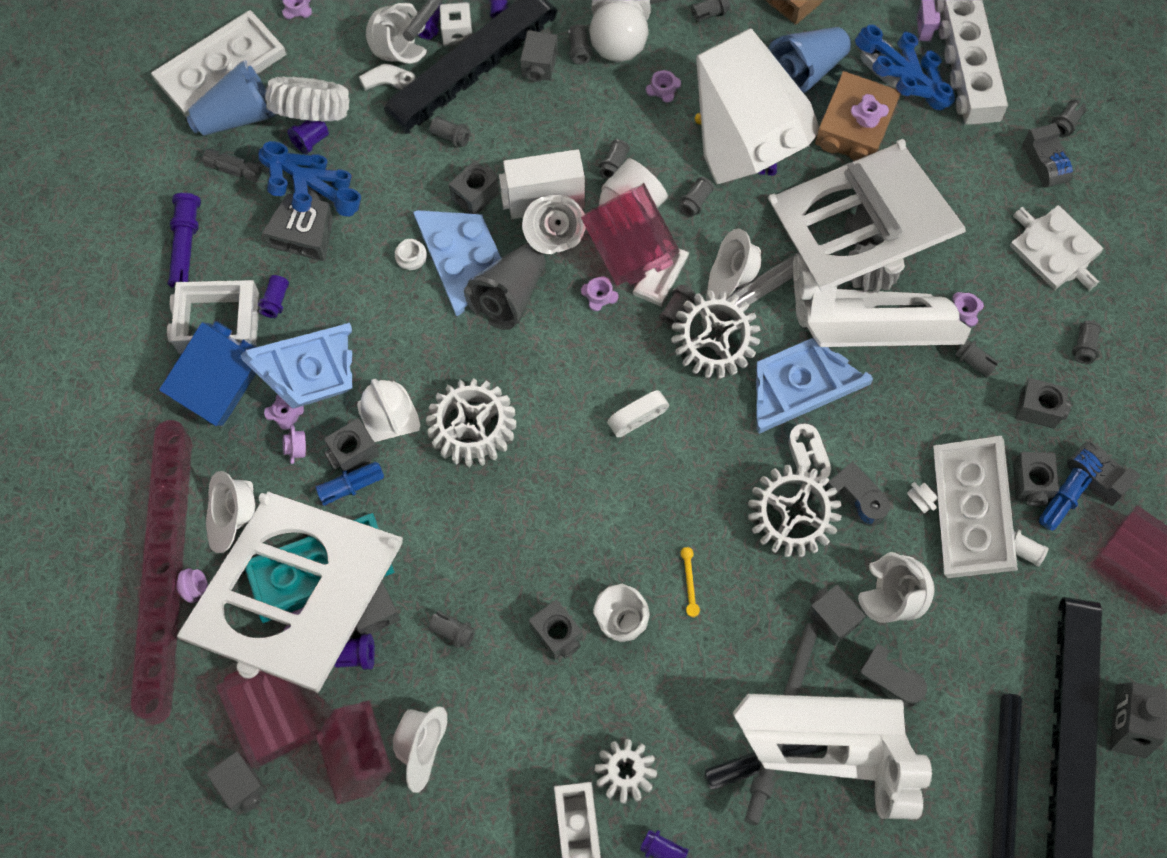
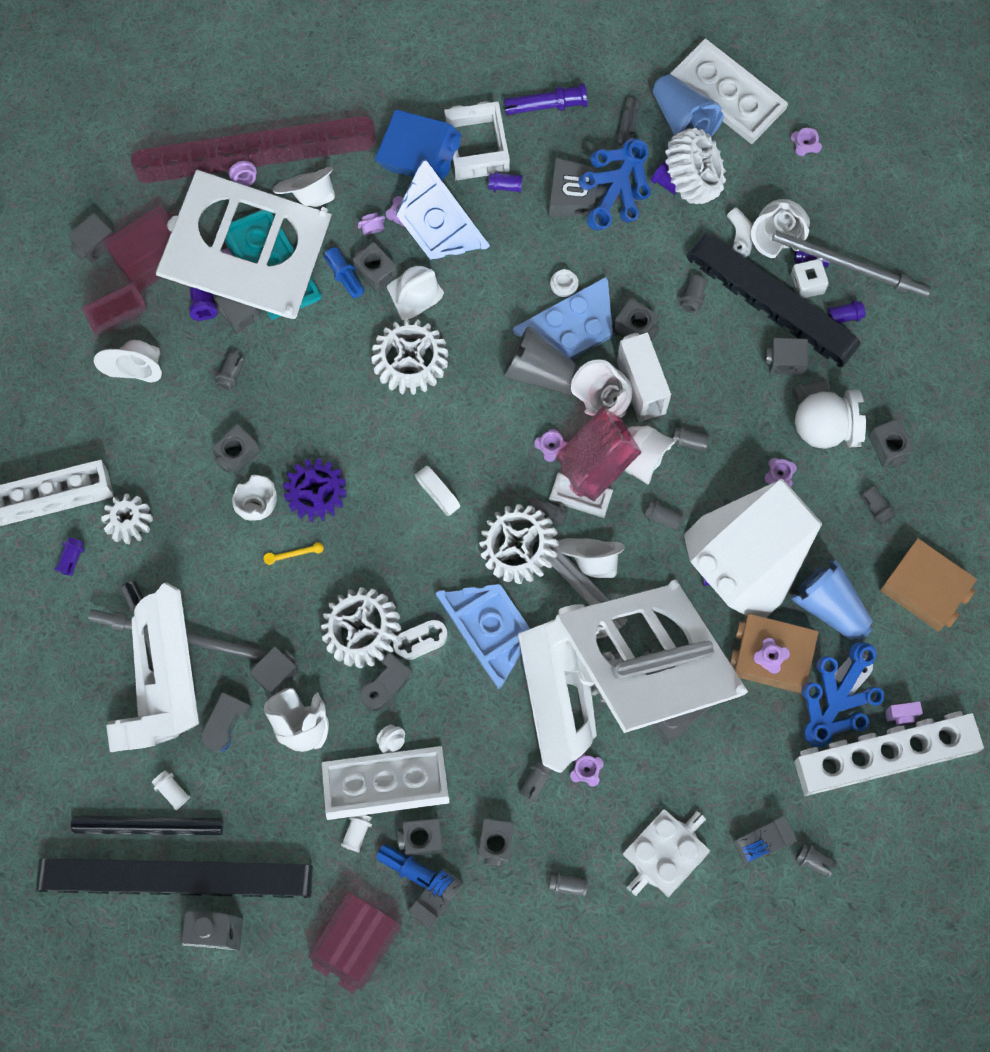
camera: 80 degrees right, 5 degrees up
none -> white pin [152,770,190,810]
none -> dark purple gear [283,458,347,522]

